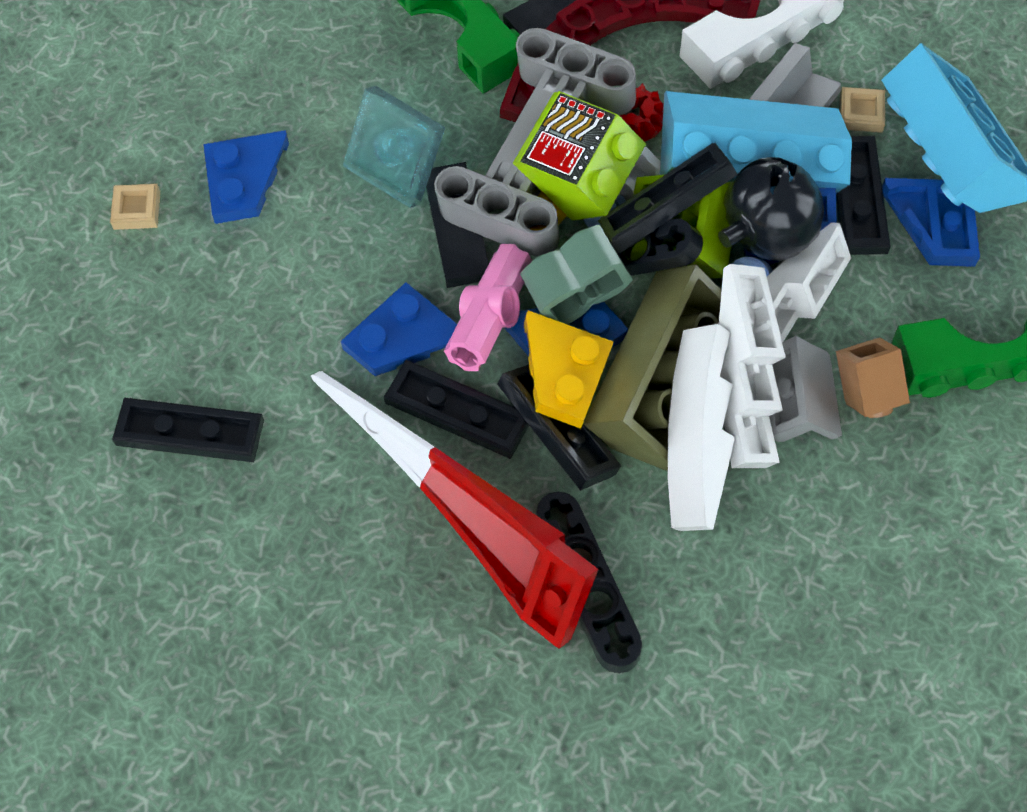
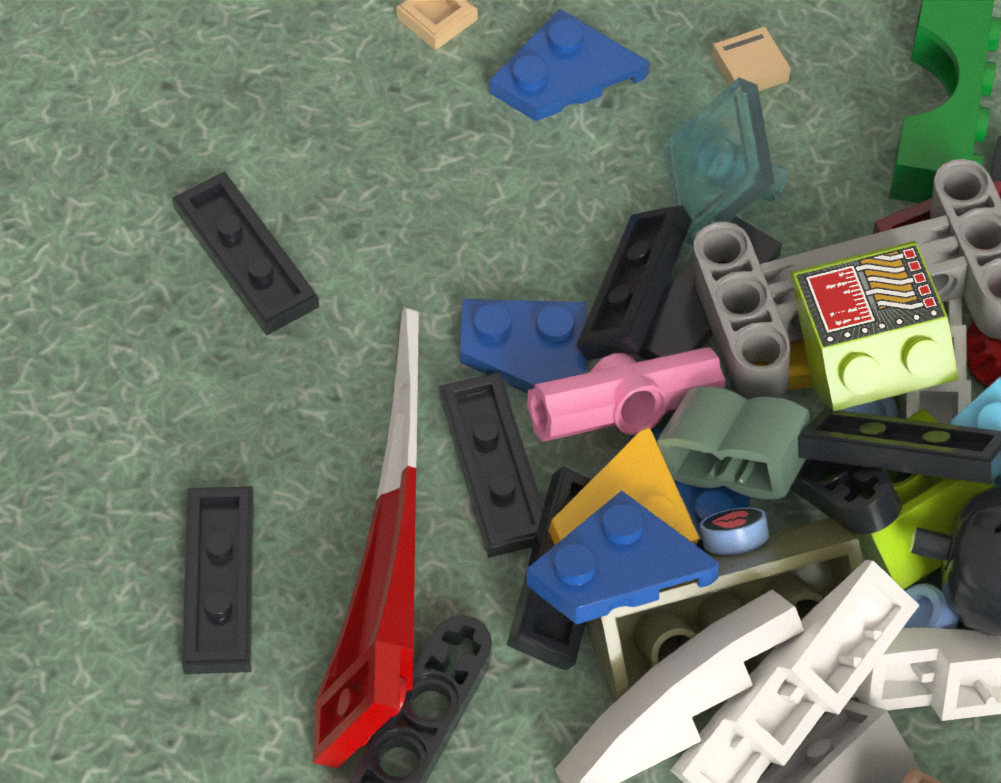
camera: 45 degrees right, 5 degrees down
none -> black tile [182,486,254,674]
none -> blue wing [526,490,719,624]
none -> black tile [576,205,692,361]
none -> light blue tile [700,508,770,556]
none -> tan tile [711,27,791,99]

